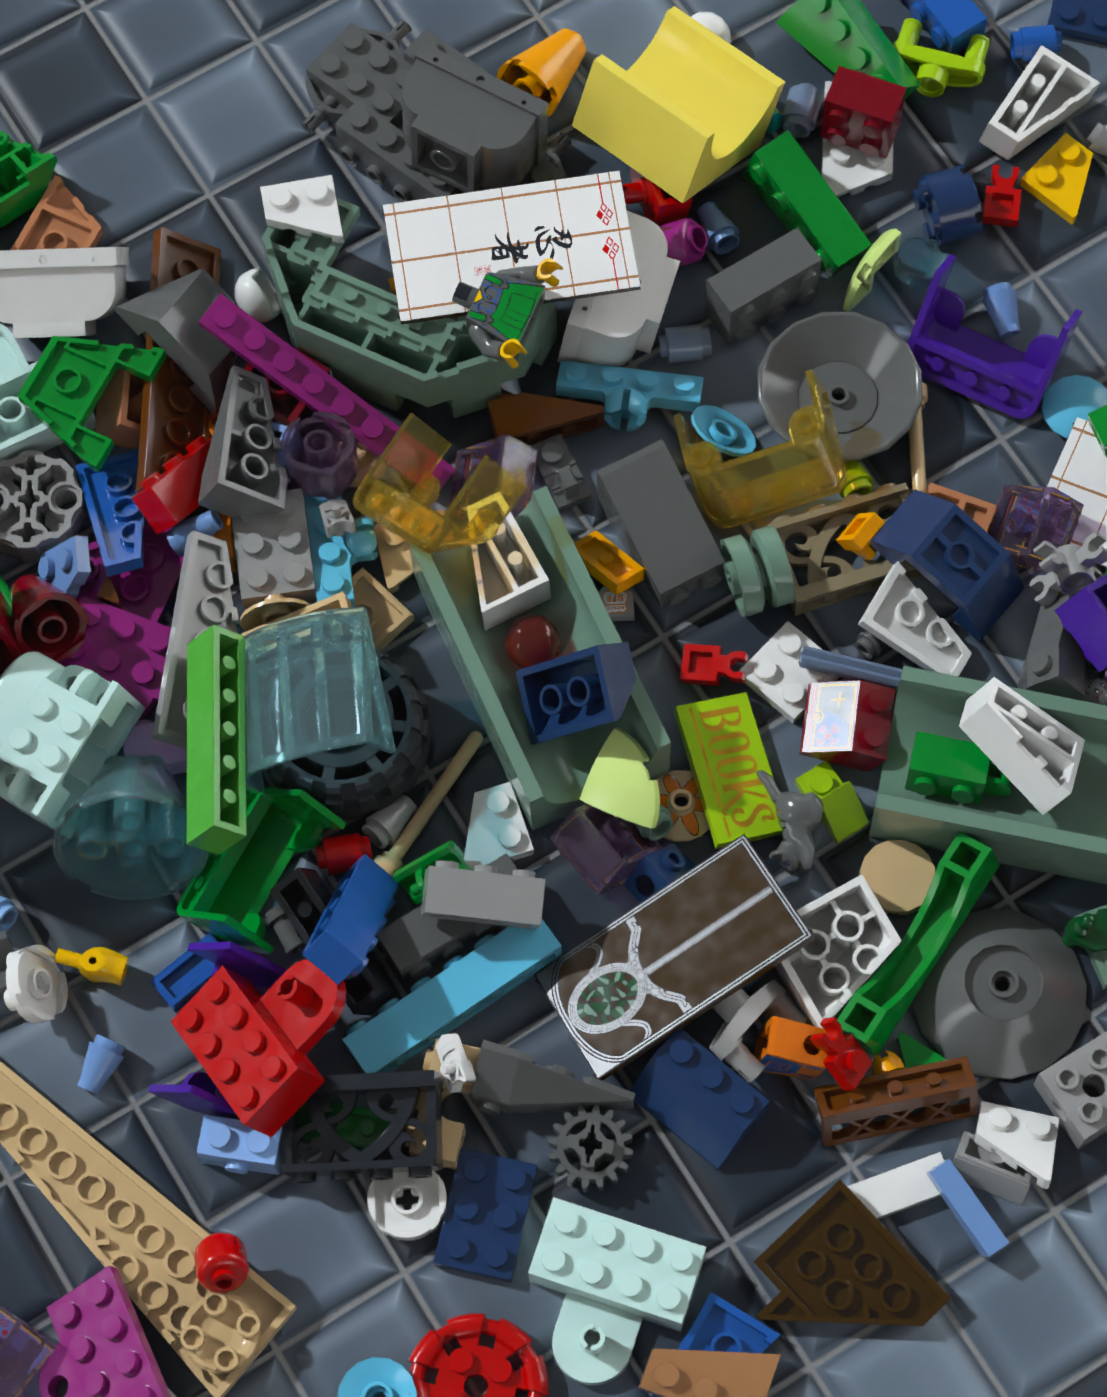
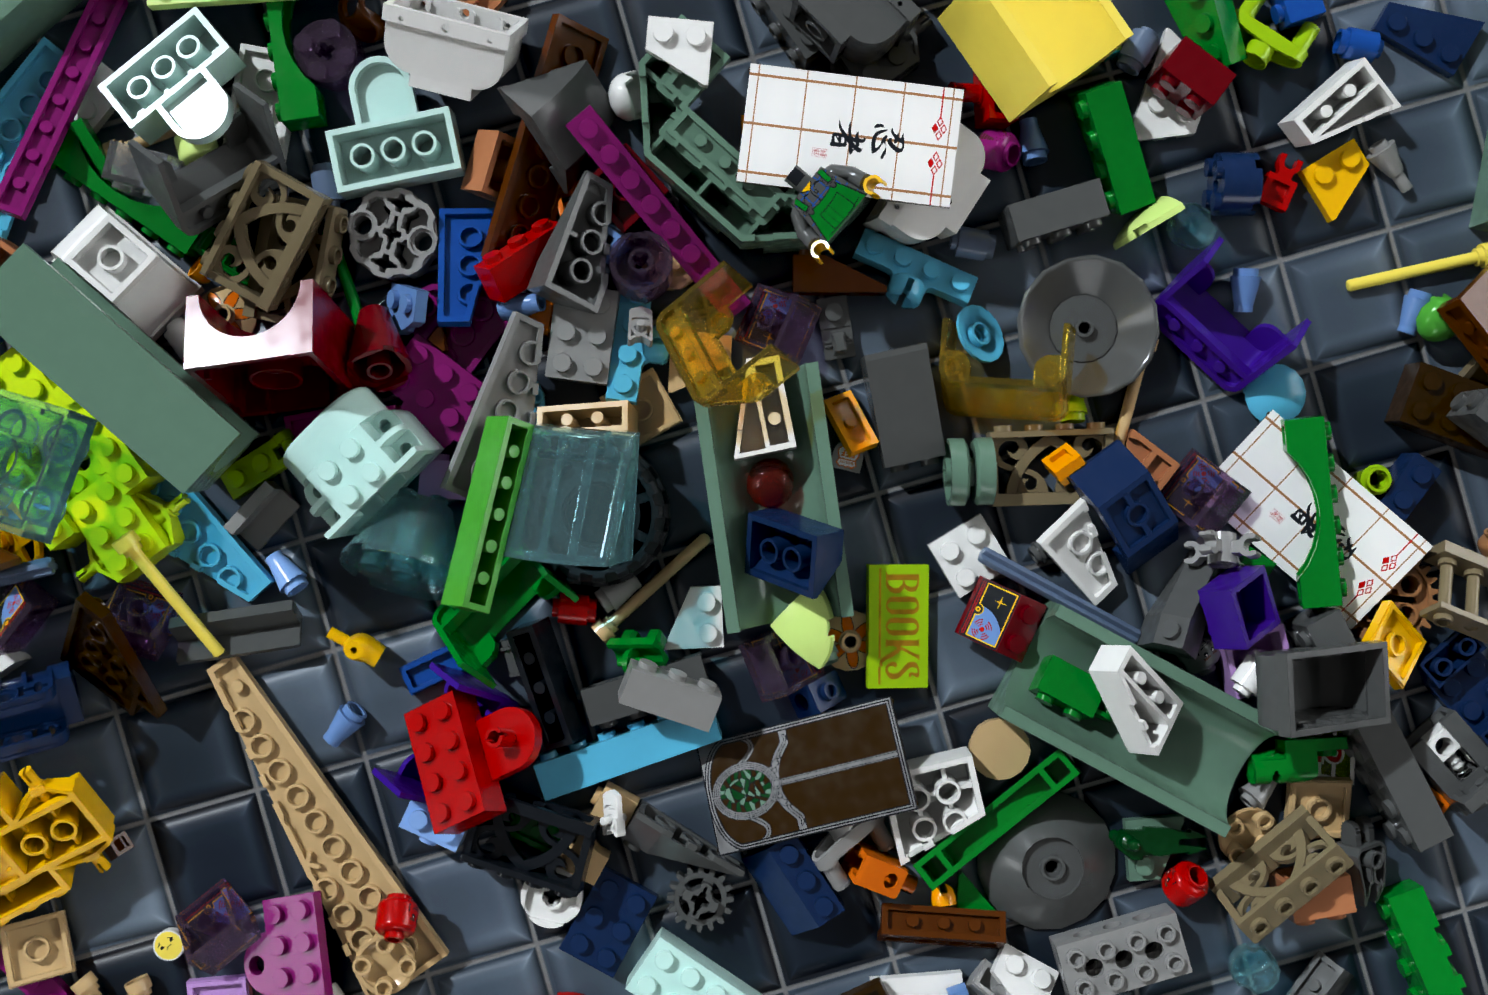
camera: 10 degrees right, 20 degrees up
white plate [4,944,68,1024] -> none
green wing [17,336,167,473] -> none
tan dish [240,594,310,632] -> none
blue brick [302,854,399,985] -> none
red plate [679,644,748,686] -> none
dark grey animal [757,770,823,873] -> none
lime slope [795,761,869,844] -> none
red plate [810,1017,872,1091] -> none

